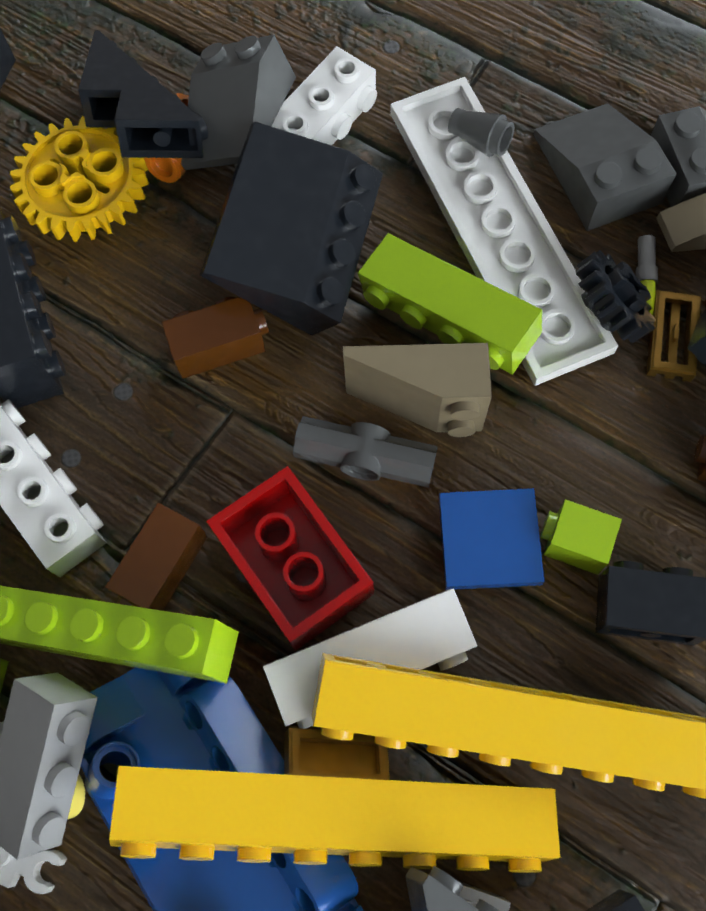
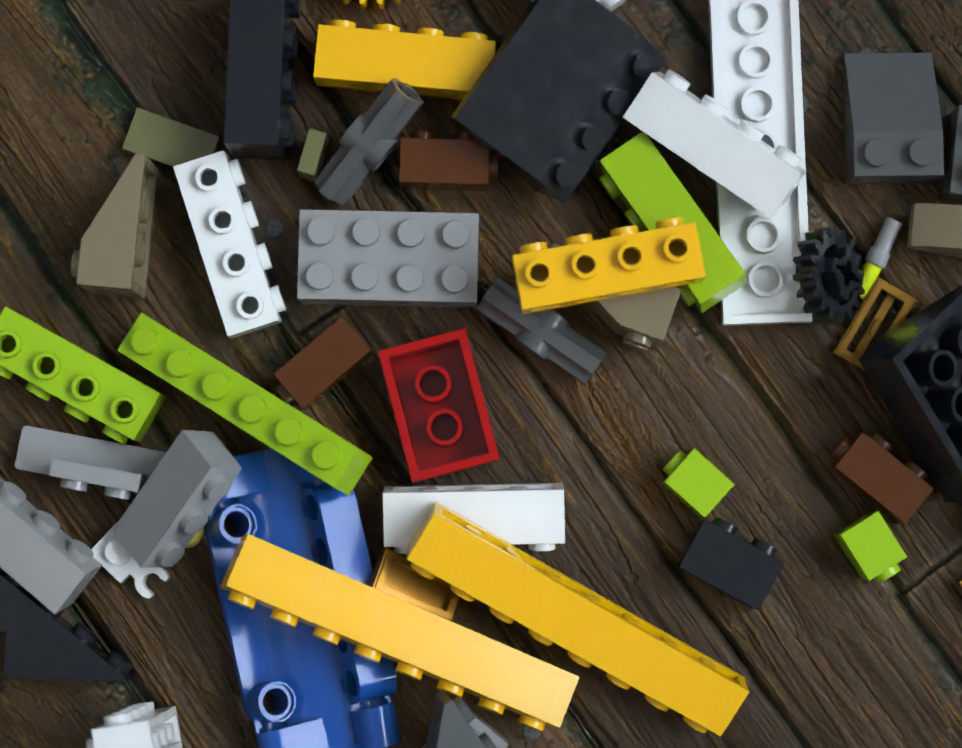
camera: 20 degrees right, 15 degrees up
blue tile [438,488,545,590] -> none
dark grey cone [448,108,514,157] -> none
none -> olive tile [297,128,330,182]
none -> light grey brick [297,209,479,308]
none -> yellow brick [313,20,496,100]
none -> dark grey piece [314,78,424,206]
none -> yellow brick [512,217,706,315]
none -> white brick [623,69,807,219]

